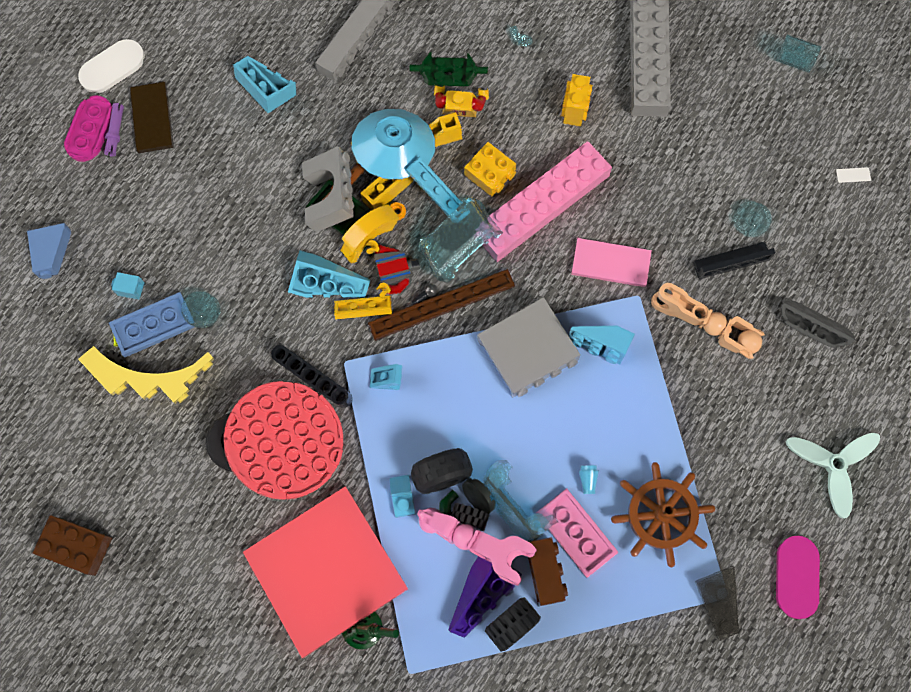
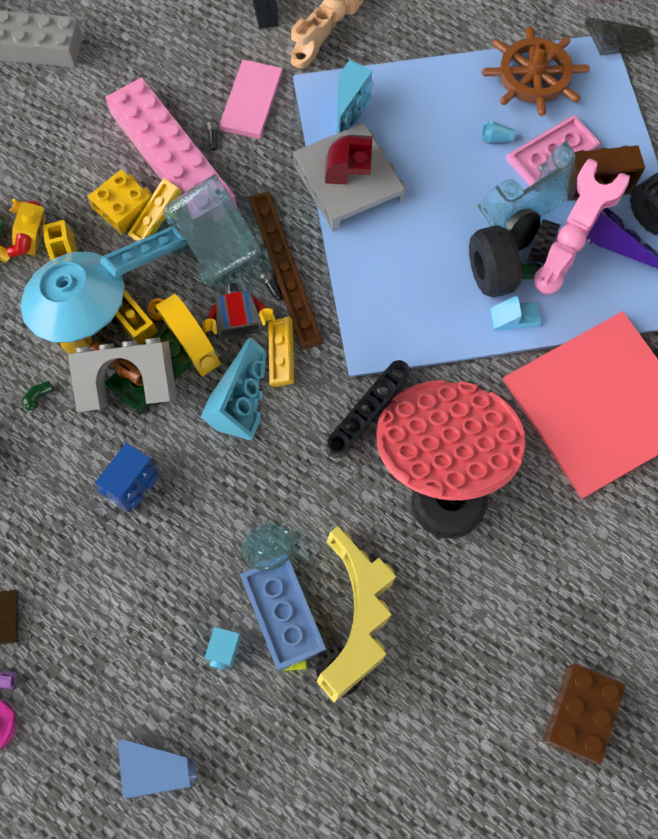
camera: 90 degrees left, 5 degrees down
medium azure slope [369,364,402,390] -> none
yellow brick [561,74,593,127] -> none
none -> dark green arm [22,381,54,411]
none -> blue brick [95,443,158,512]
none -> yellow tile [128,178,182,241]
none -> piece [205,119,219,151]
none -> dark red brick [325,135,373,185]

